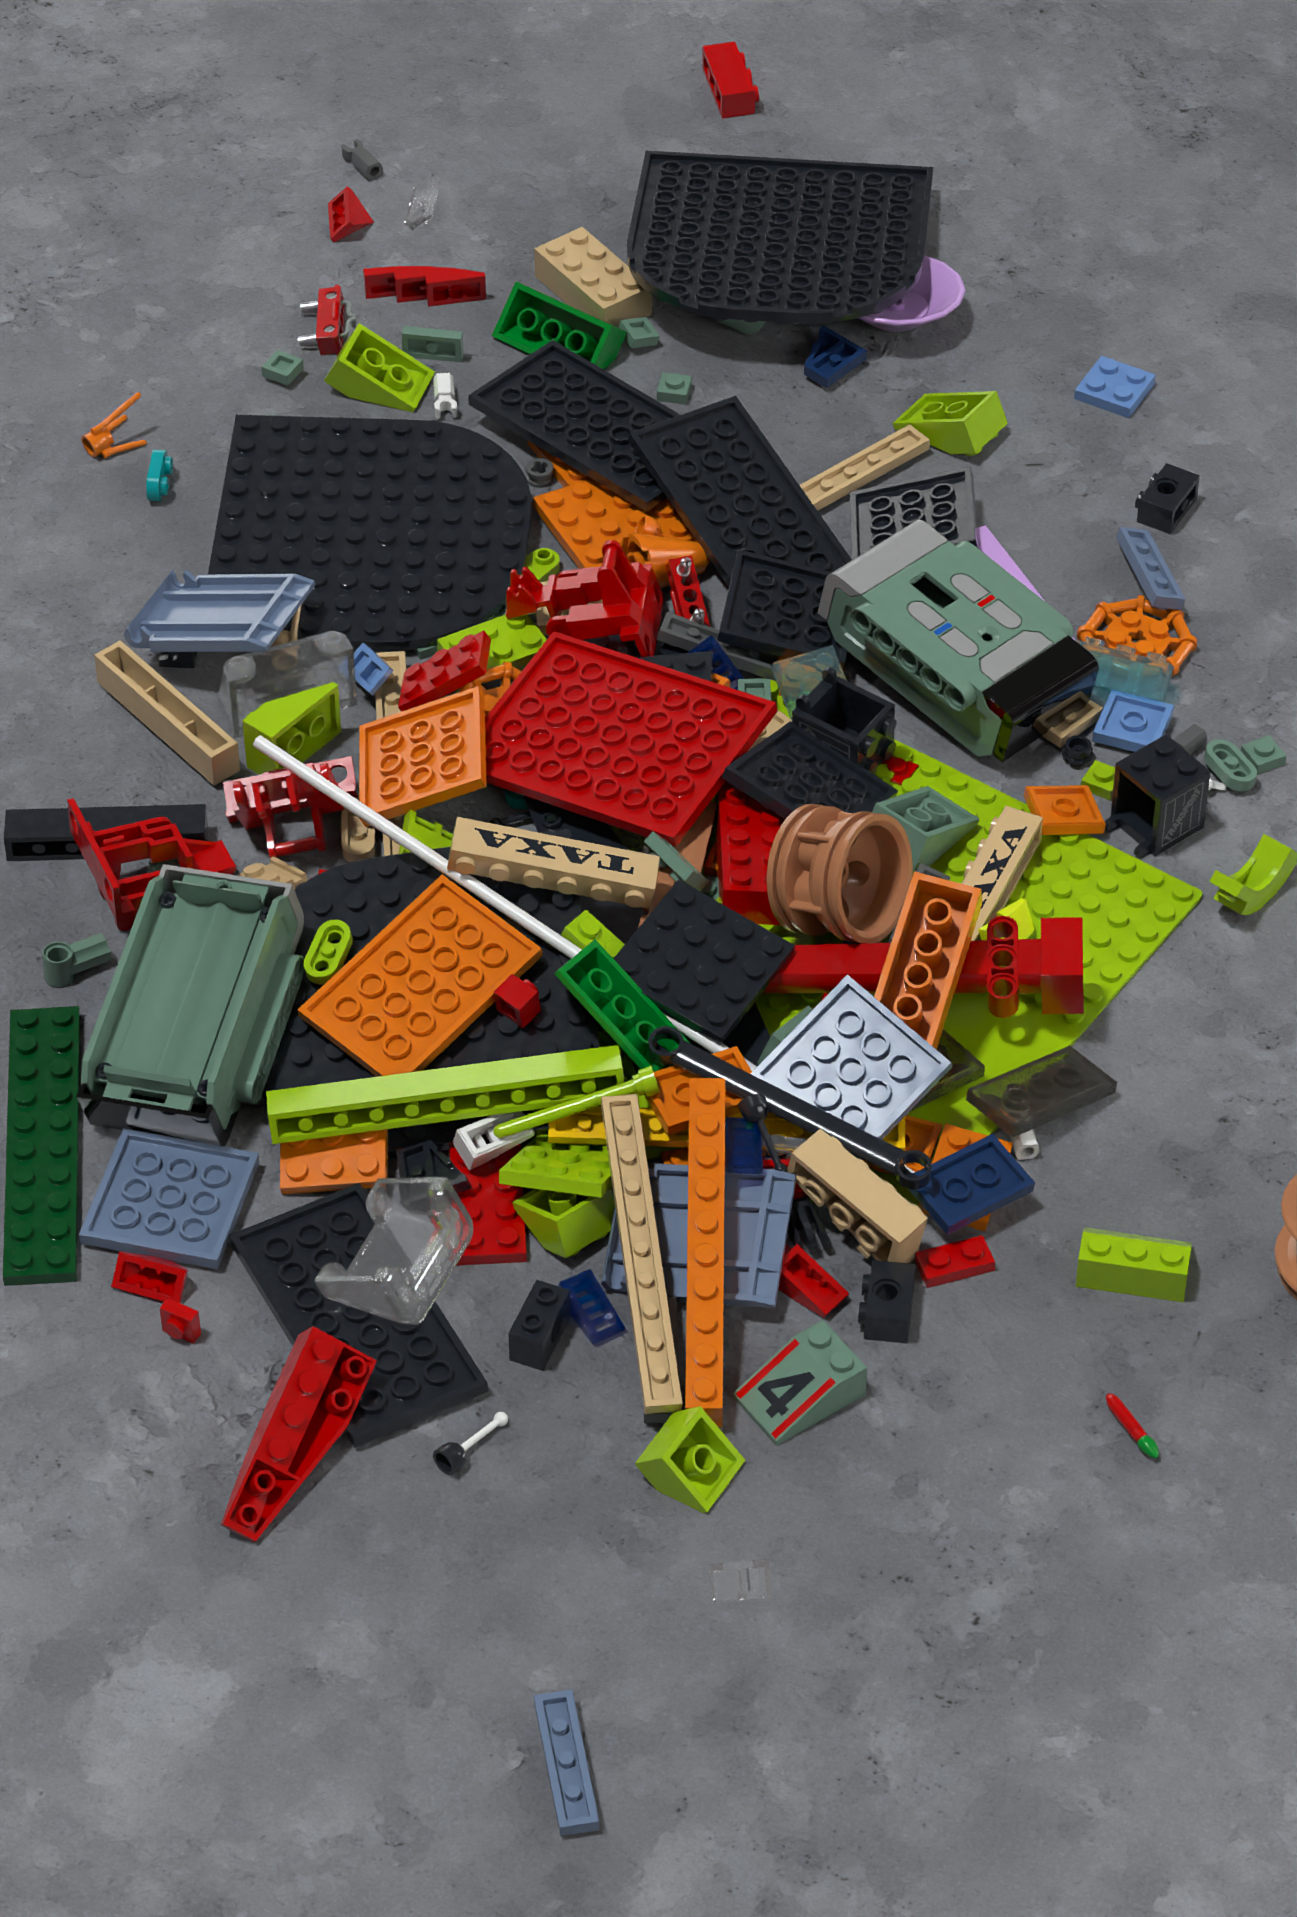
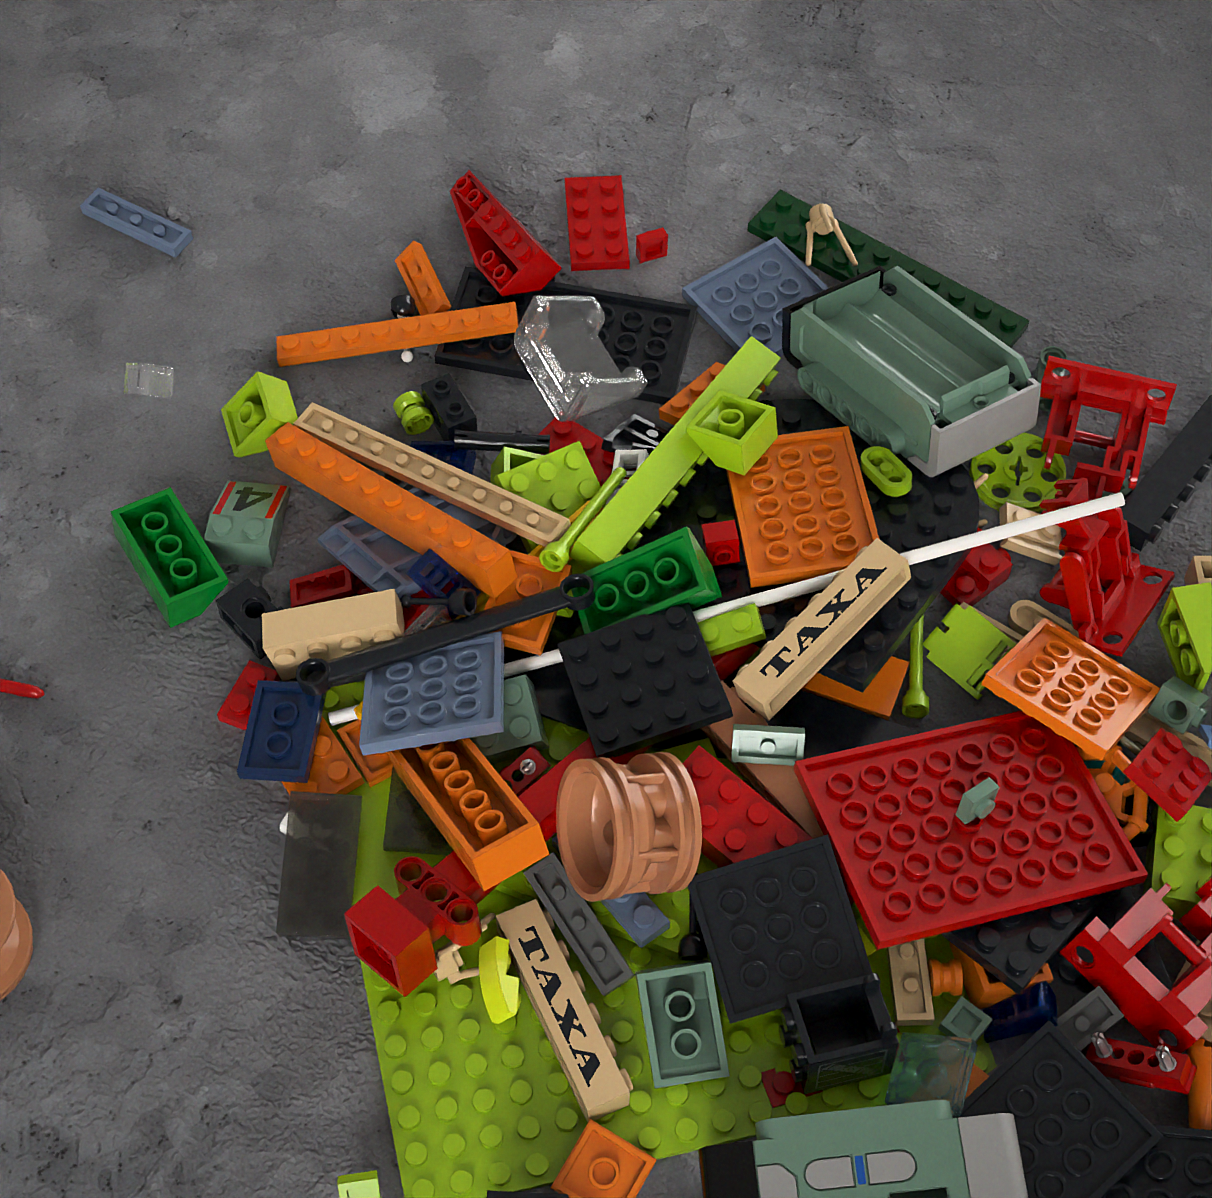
camera: 130 degrees right, 10 degrees up
red slope [111,1251,188,1303] -> none
lime slope [1075,1227,1192,1302] -> none
none -> green slope [110,487,228,628]
none -> orange plate [276,302,519,367]
none -> lime wheel [393,391,434,435]
none -> orange plate [395,240,452,315]
none -> black pin [454,429,550,454]
none -> red plate [565,175,630,271]
none -> lime slope [686,390,778,476]
none -> tan plant [805,203,858,266]
none -> sand green plate [955,777,999,825]
none -> sand green brick [1148,676,1210,734]

